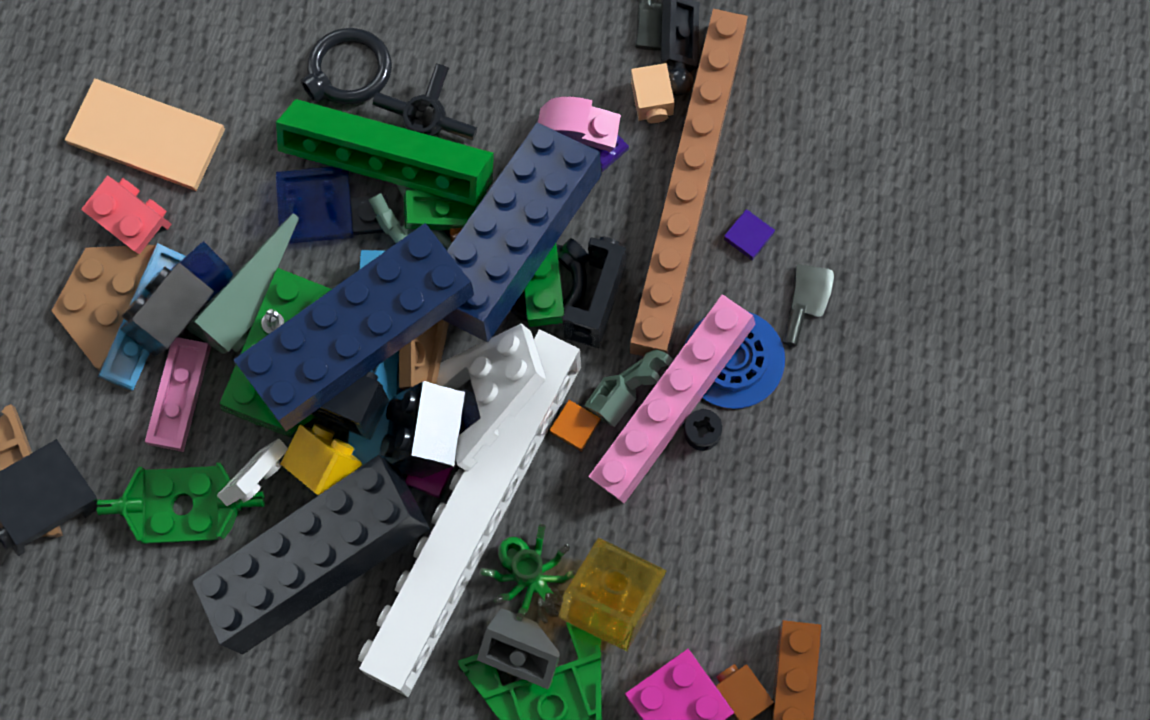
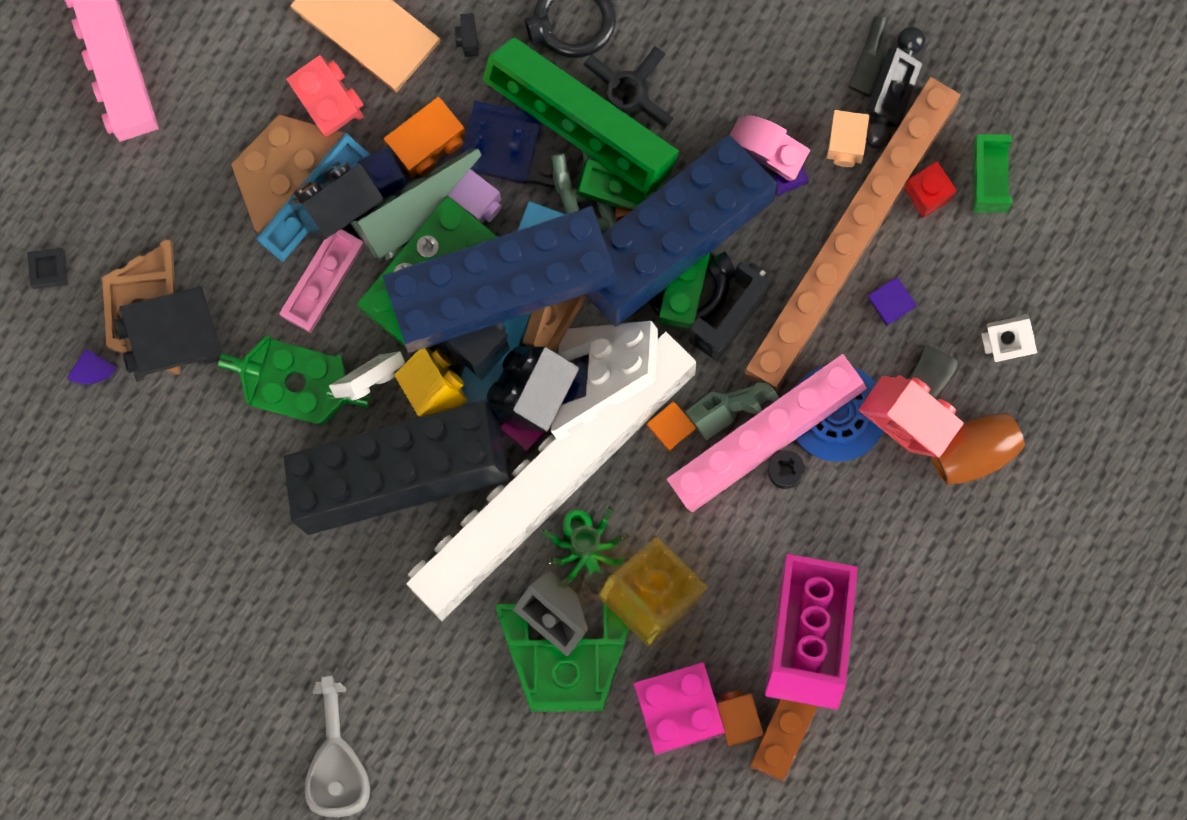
camera: 20 degrees right, 5 degrees up
none -> orange brick [383,96,466,178]
none -> lavender brick [446,169,502,223]
none -> black plate [455,13,479,57]
none -> dark pink brick [765,554,858,710]
none -> brick [858,375,964,458]
none -> red brick [904,162,957,218]
none -> dark orange piece [930,413,1025,485]
none -> green panel [972,134,1012,213]
none -> white brick [981,314,1037,362]

